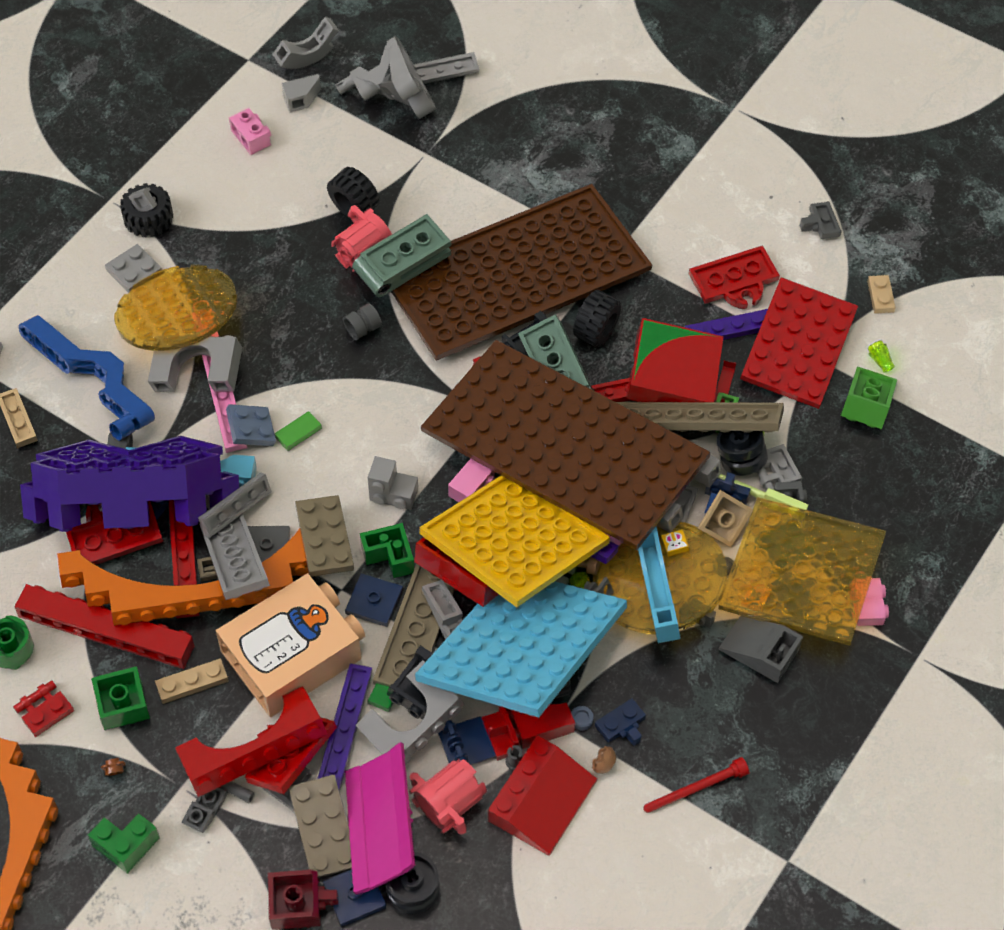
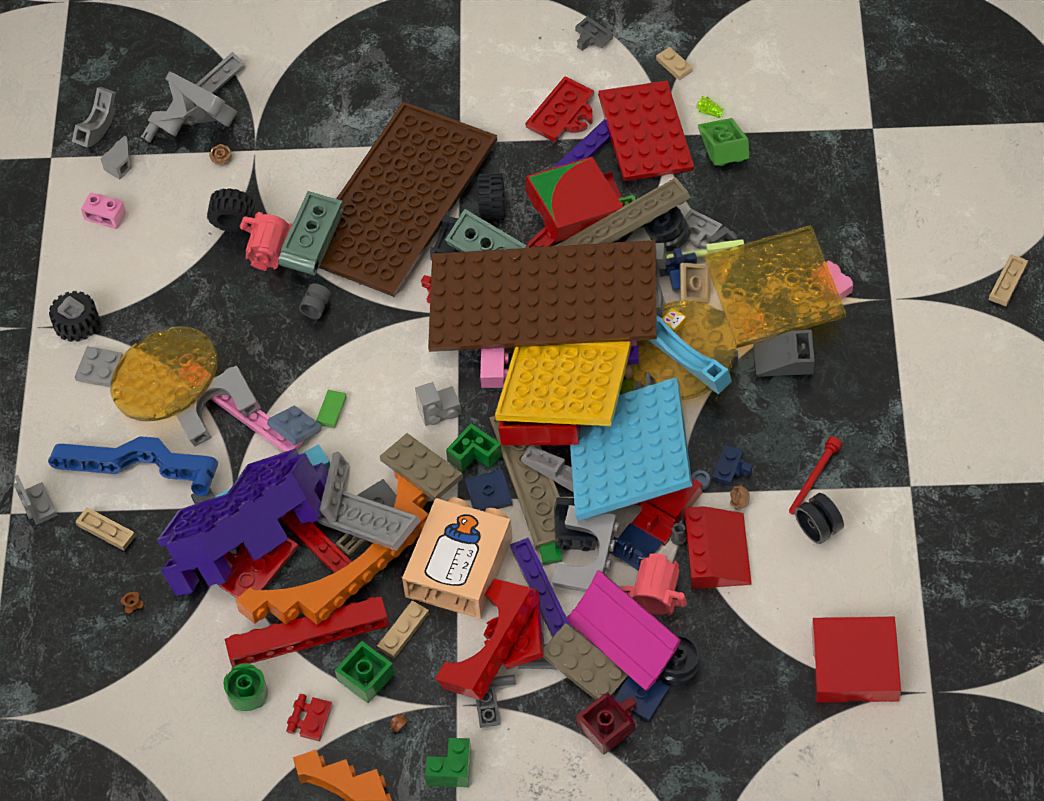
camera: 30 degrees left, 0 degrees up
none -> medium nougat plate [209,144,232,165]
none -> black wheel [794,492,844,544]

